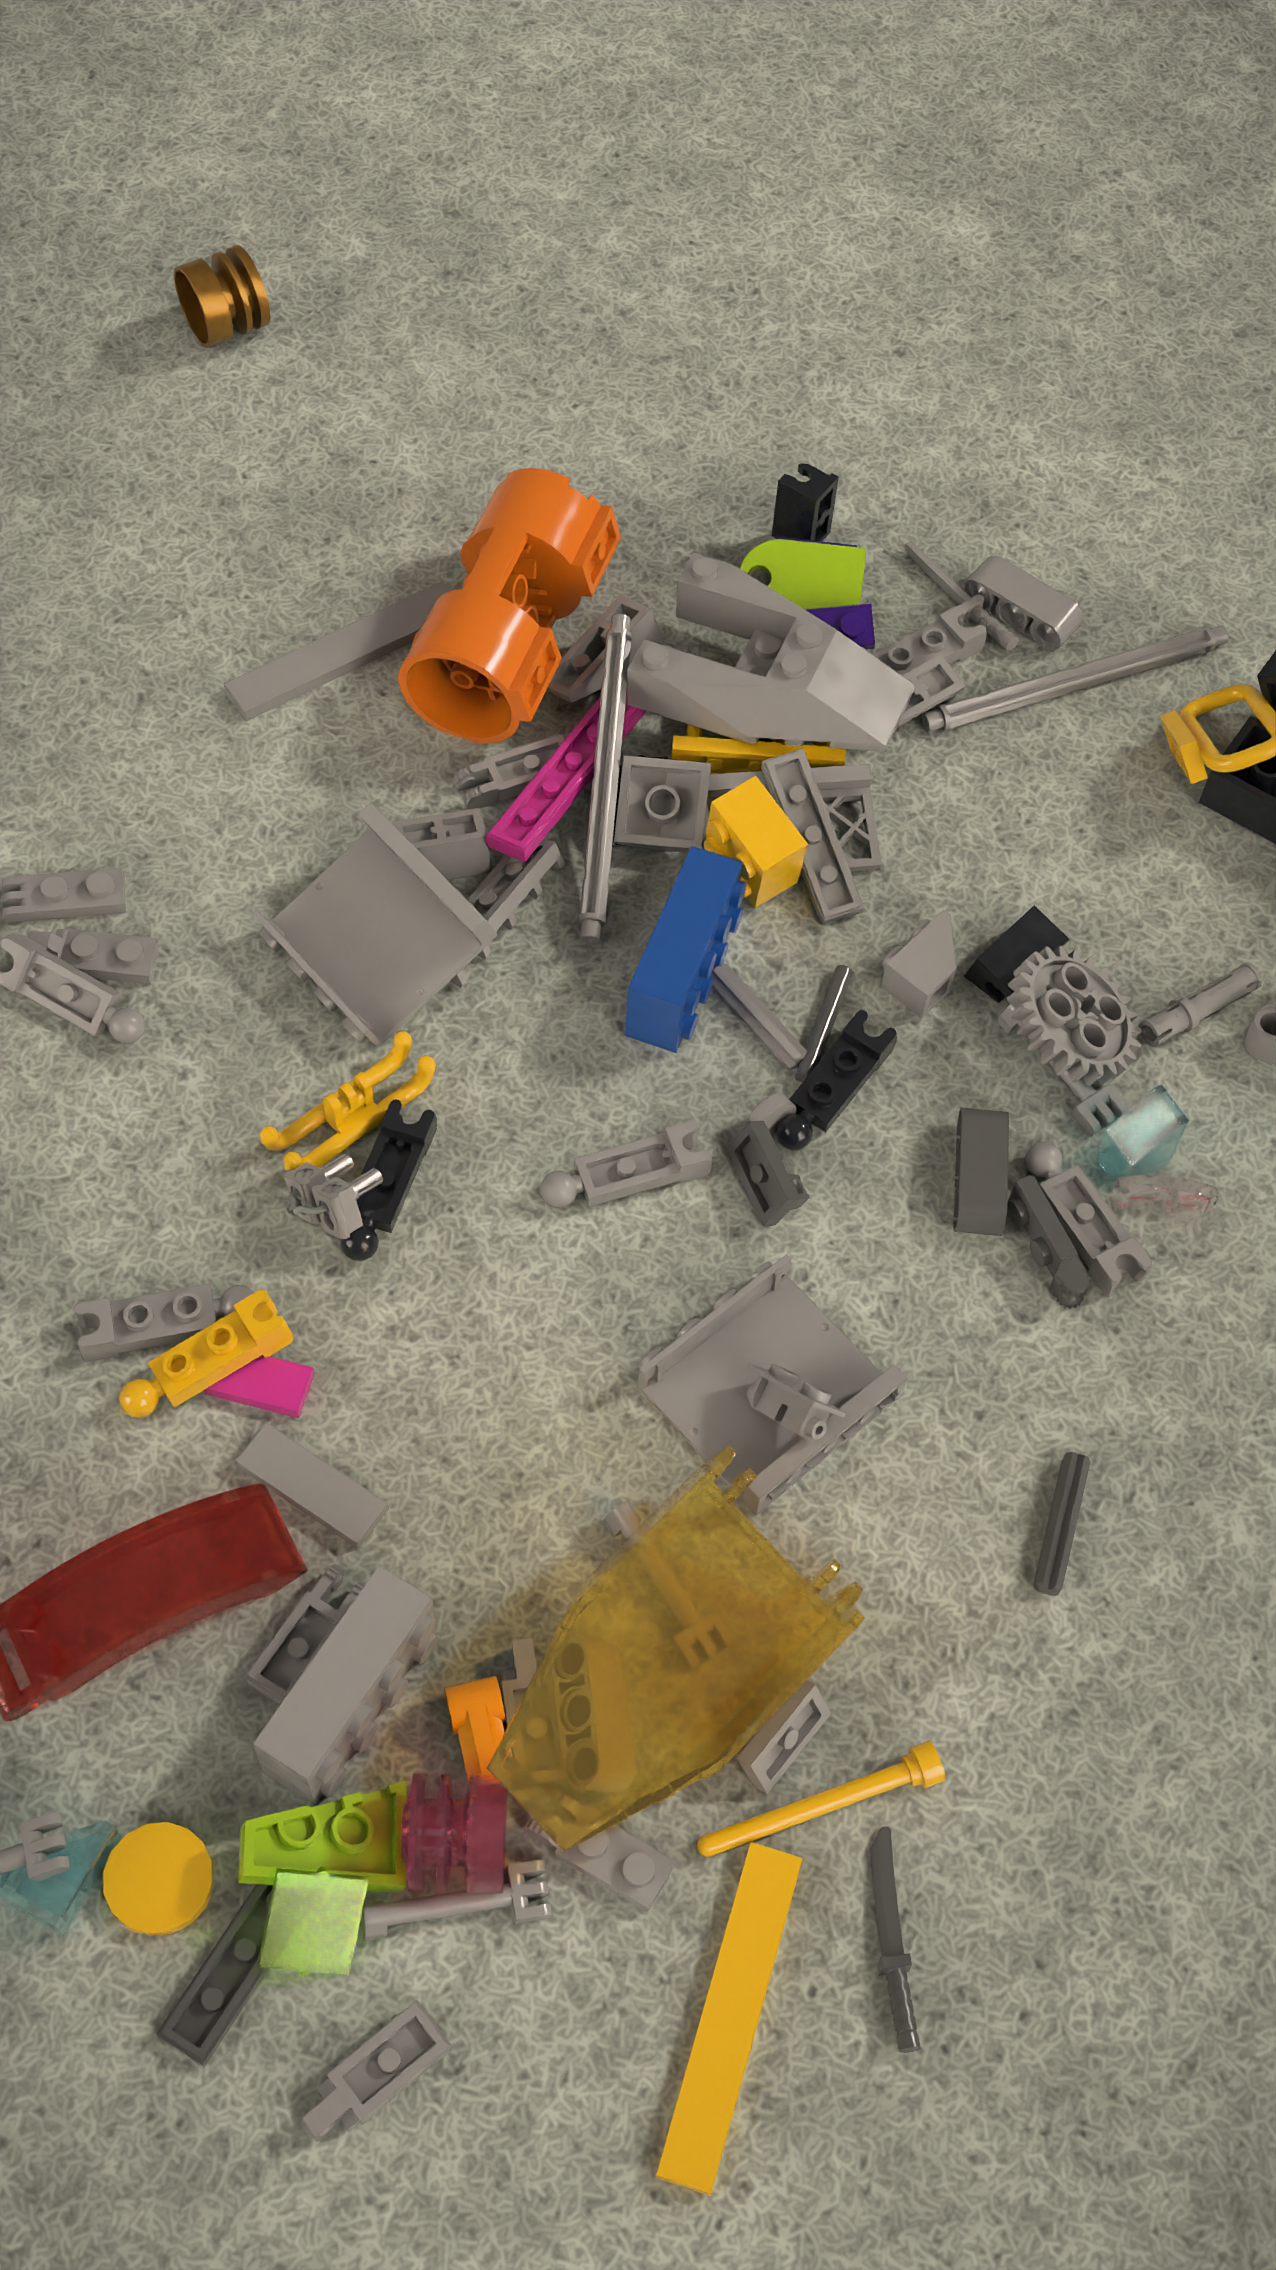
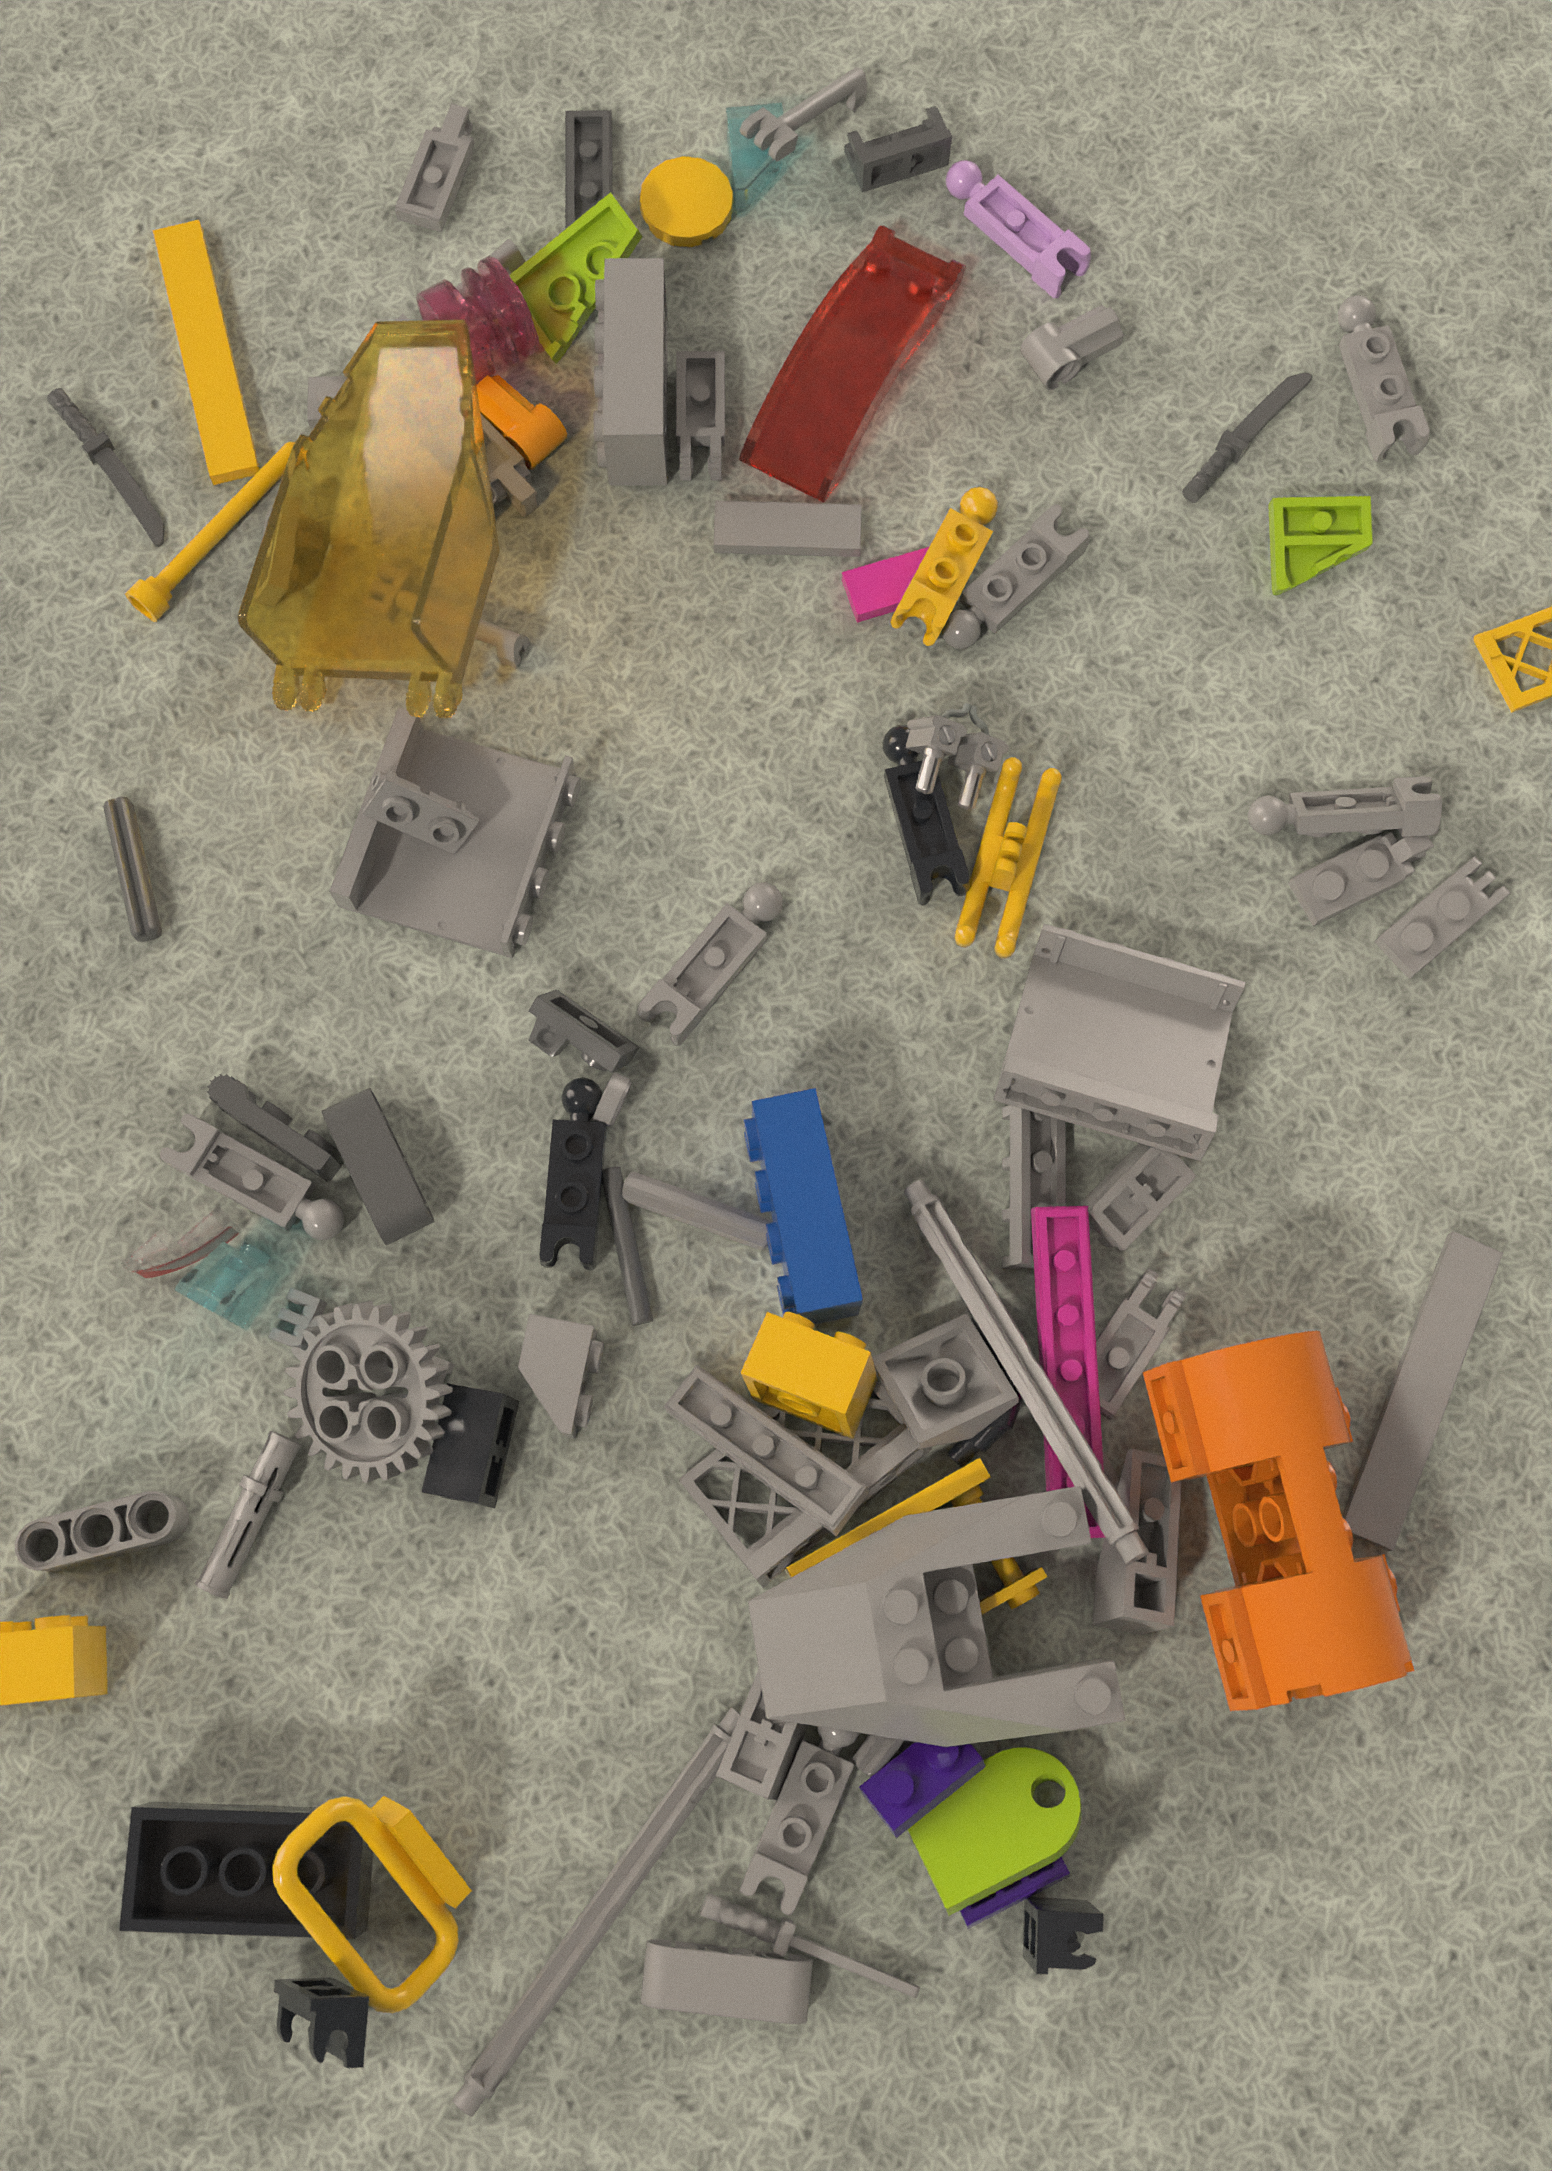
camera: 150 degrees right, 15 degrees up
clear neon green piece [258,1867,368,1977] -> none

